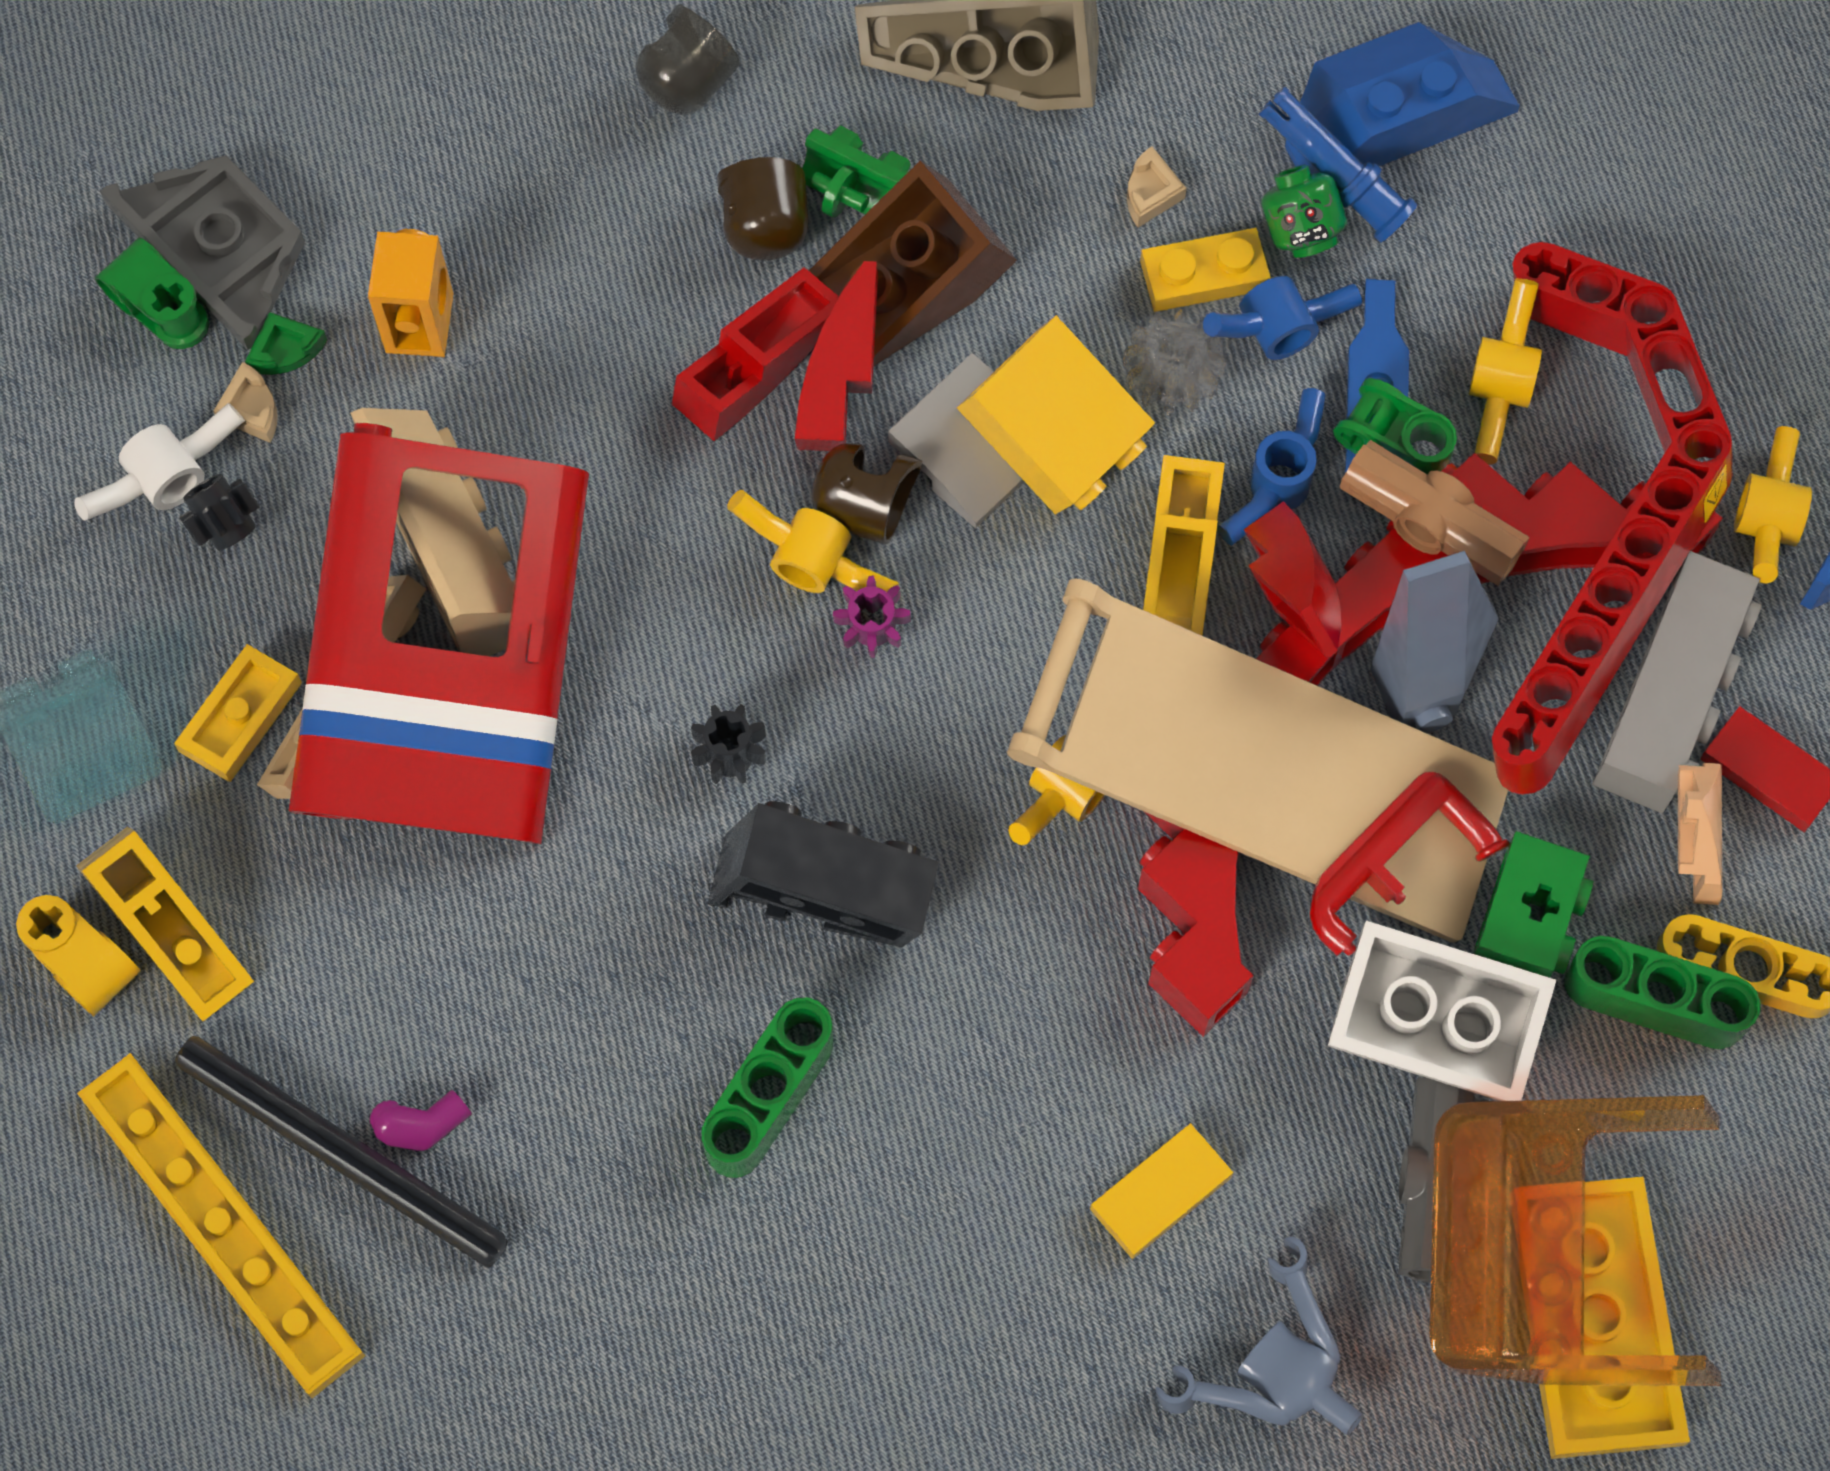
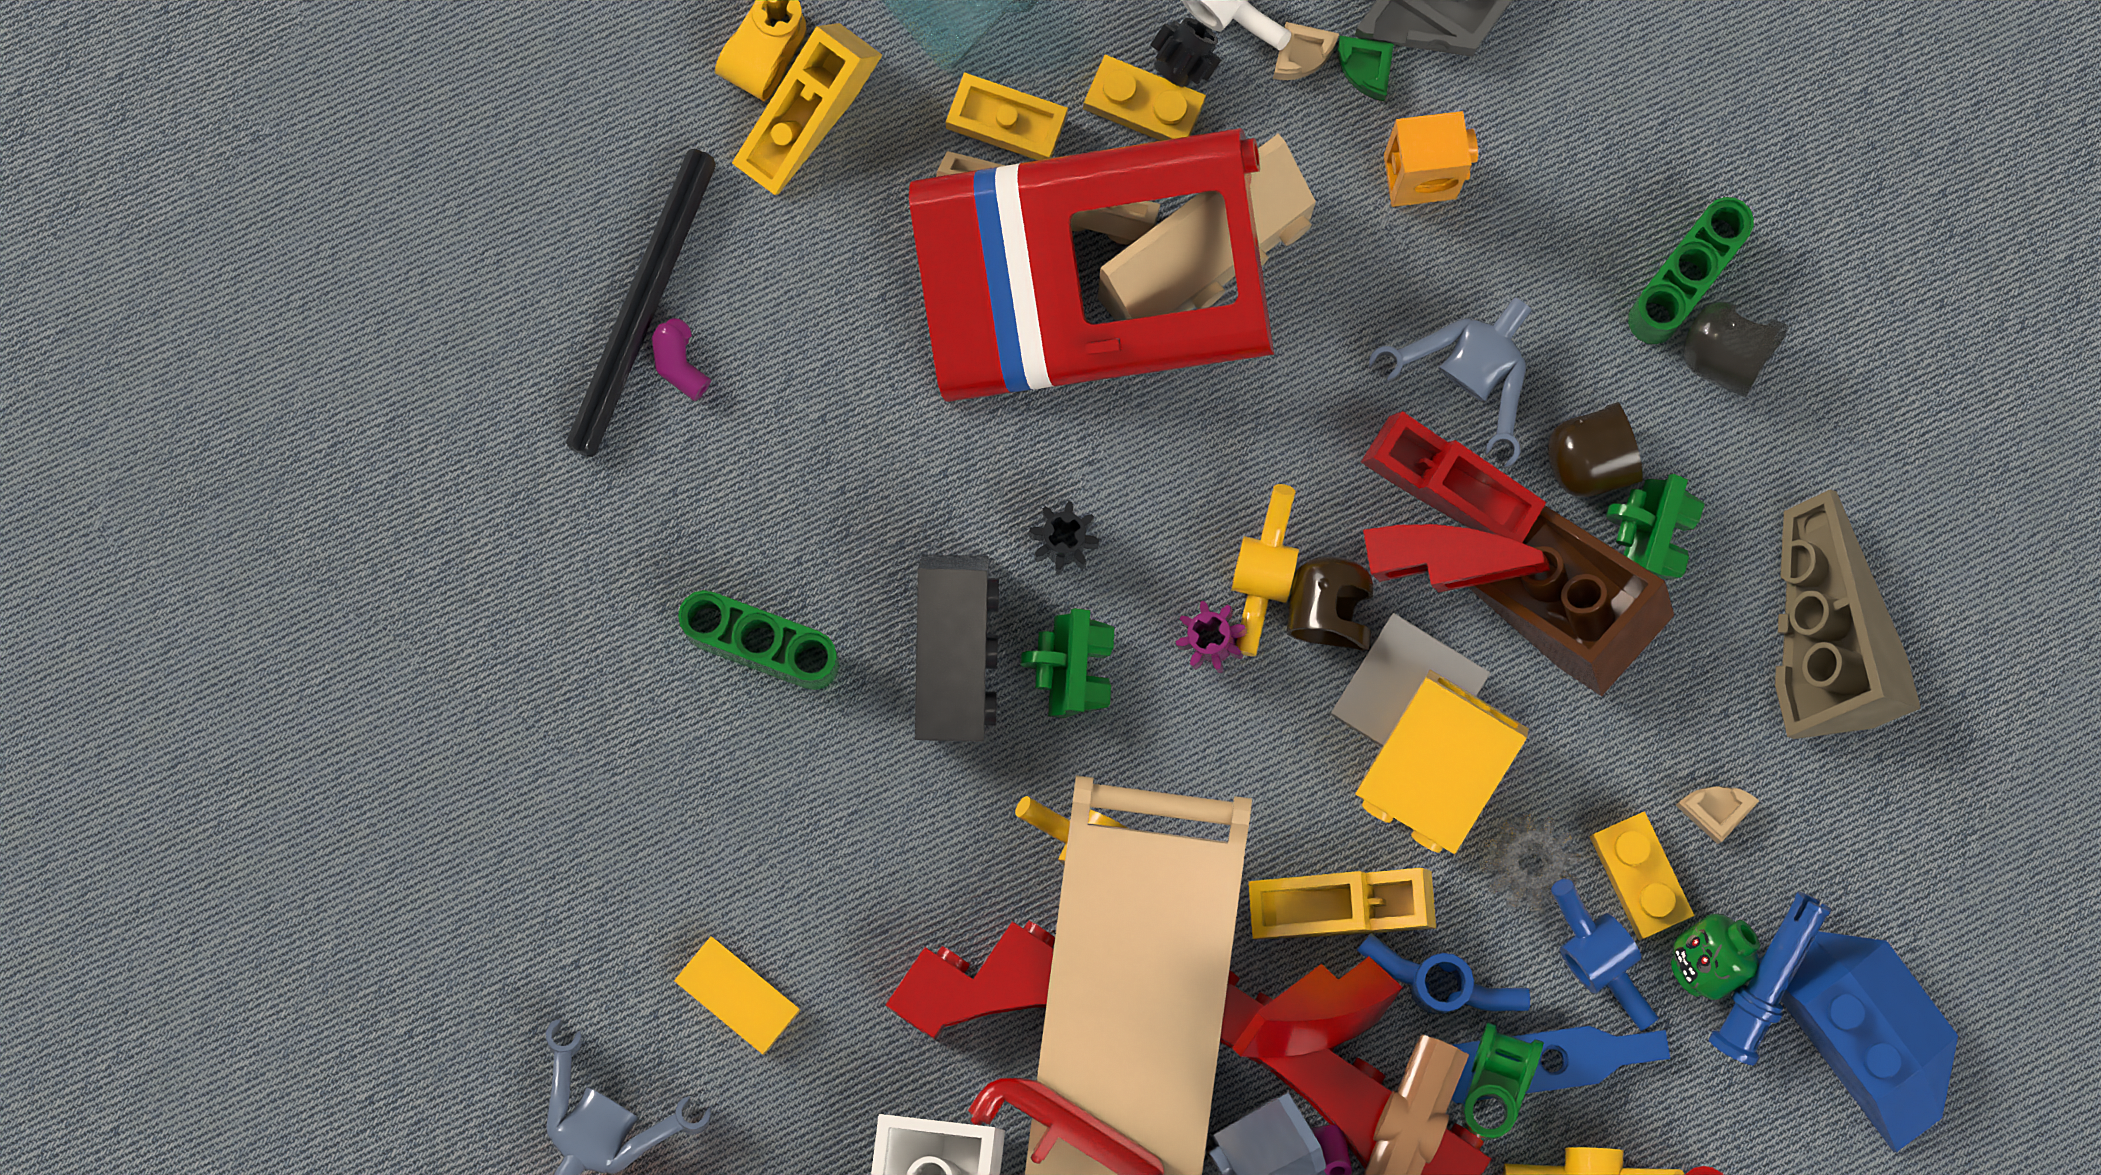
camera: 75 degrees right, 10 degrees up
yellow tile [77,1053,365,1398] -> none
none -> green hips [1020,608,1115,718]
none -> yellow plate [1083,55,1206,141]
none -> sand blue piece [1369,297,1532,469]
none -> green beam [1628,197,1754,344]

